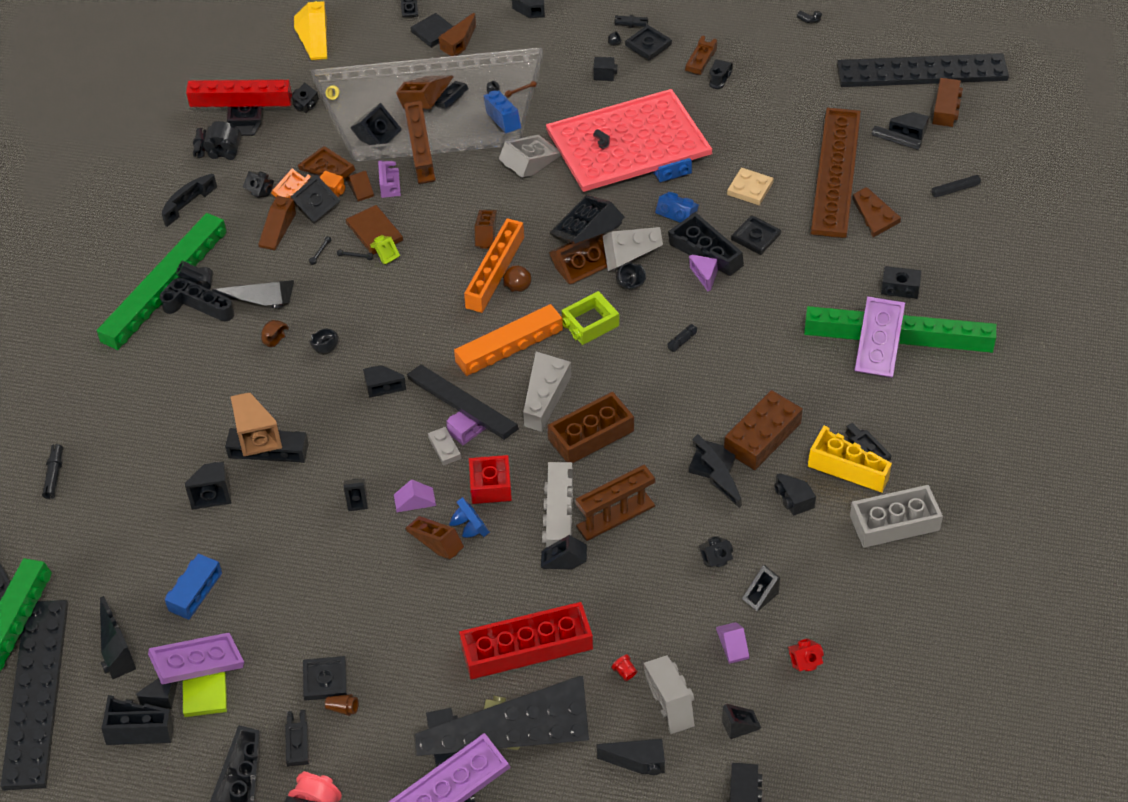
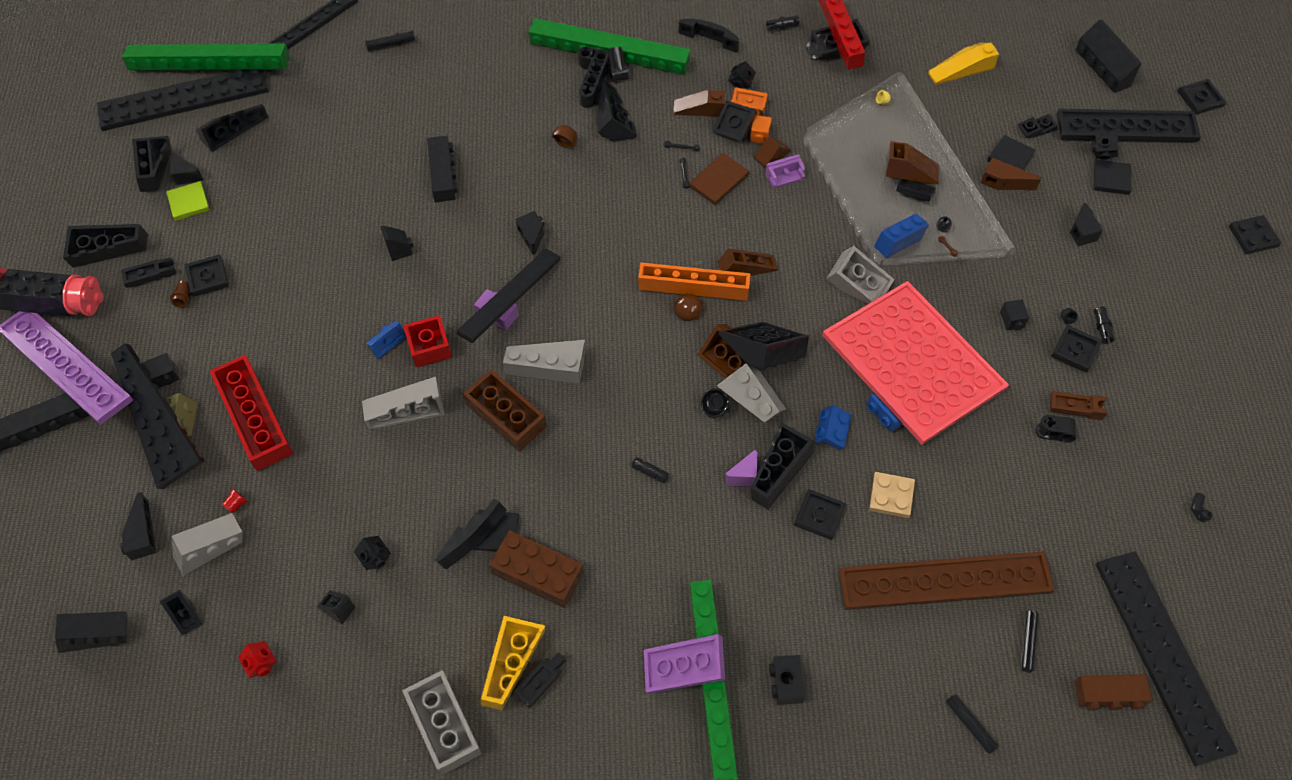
camera: 75 degrees right, 10 degrees up
medium lavender plate [148,633,244,684] -> none
blue brick [165,553,222,620] -> none
black slope [185,461,231,510] -> none
black brick [203,121,241,160] -> none
medium nougat slope [231,393,282,456] -> none
black brick [292,82,319,113] -> none
reddish brown wing [298,146,355,179] -> none
black hair [309,328,338,354] -> none
black slope [350,103,402,150] -> none
lime bracket [370,235,400,264] -> none
medium lavender slope [394,479,436,512] -> none
reddish brown fence [404,101,436,184] -> none
reddish brown slope [405,516,464,559] -> none
light grey plate [428,427,461,466] -> none
orange brick [454,304,563,376] -> none
black slope [541,535,587,569] -> none
lime window [562,291,619,345] -> none
reddish brown fence [575,464,655,541] -> none
black arm [593,129,610,149] -> none
medium lavender slope [716,622,749,664] -> none
black slope [774,473,816,516] -> none
reddish brown wing [852,187,901,238] -> none
black slope [889,112,929,141] -> none

